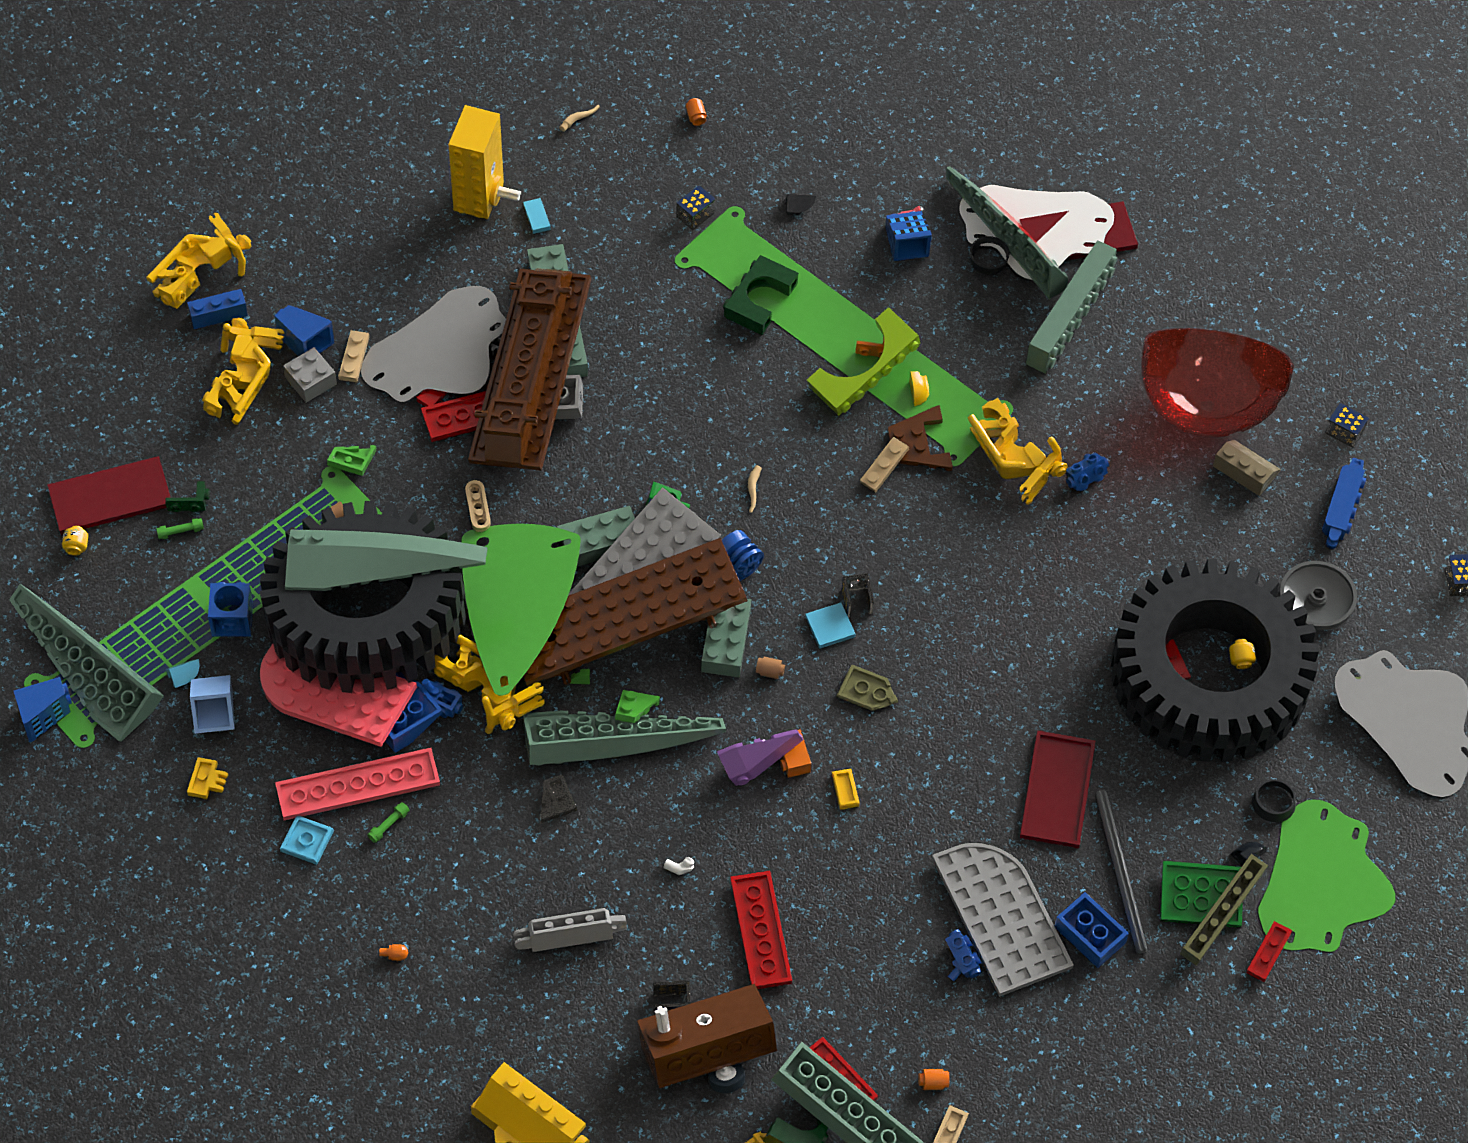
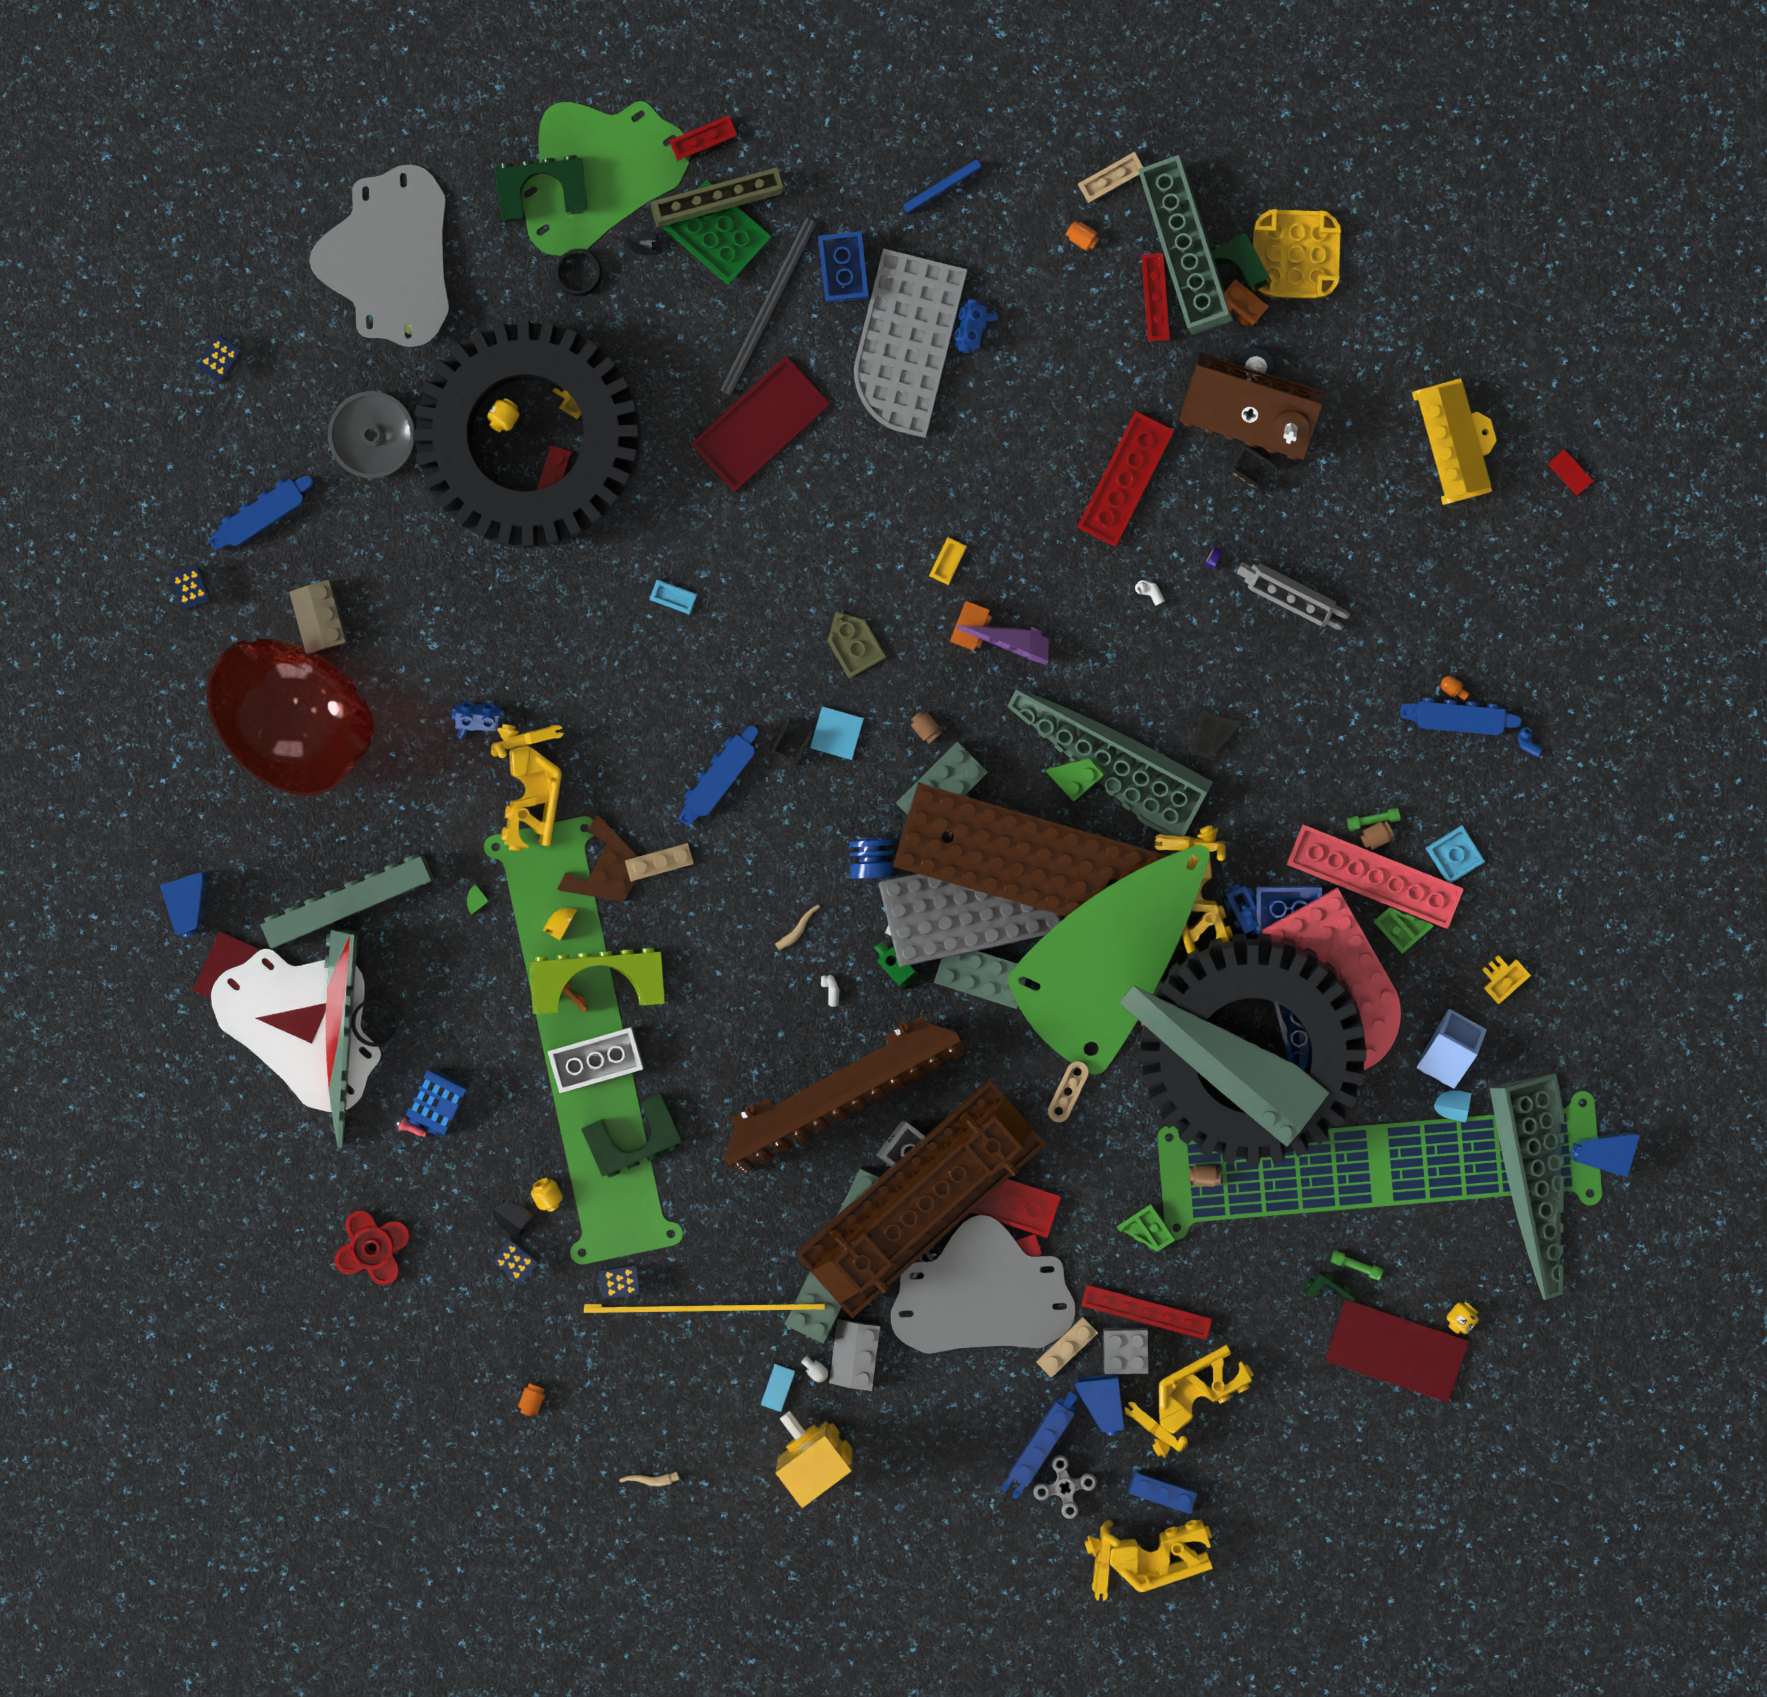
camera: 140 degrees left, 30 degrees up
blue brick [208,582,253,637] -> none
none -> blue slope [160,872,208,938]
none -> red plant [335,1210,410,1285]
none -> bright green tile [467,884,489,915]
none -> dark blue piece [491,1238,539,1284]
none -> dark green arch [495,155,589,223]
none -> yellow head [531,1178,563,1211]
none -> white brick [548,1027,644,1093]
none -> yellow piece [584,1304,826,1313]
none -> medium azure tile [649,580,698,615]
none -> blue hinge [678,726,759,826]
none -> reddish brown piece [725,1016,967,1174]
none -> white cylinder [801,1356,828,1382]
none -> white arm [821,975,839,1007]
none -> light grey slope [829,1319,880,1391]
none -> blue tile [903,160,981,214]
none -> blue hinge [1001,1391,1078,1499]
none -> light grey gear [1033,1455,1097,1519]
none -> red plate [1081,1284,1212,1340]
none -> dark purple tile [1205,546,1222,569]
none -> orange bracket [1224,279,1269,327]
none -> medium nougat brick [1360,821,1394,850]
none -> bright green wing [1373,907,1433,954]
none -> blue hinge [1400,698,1521,735]
none -> blue arm [1518,727,1543,757]

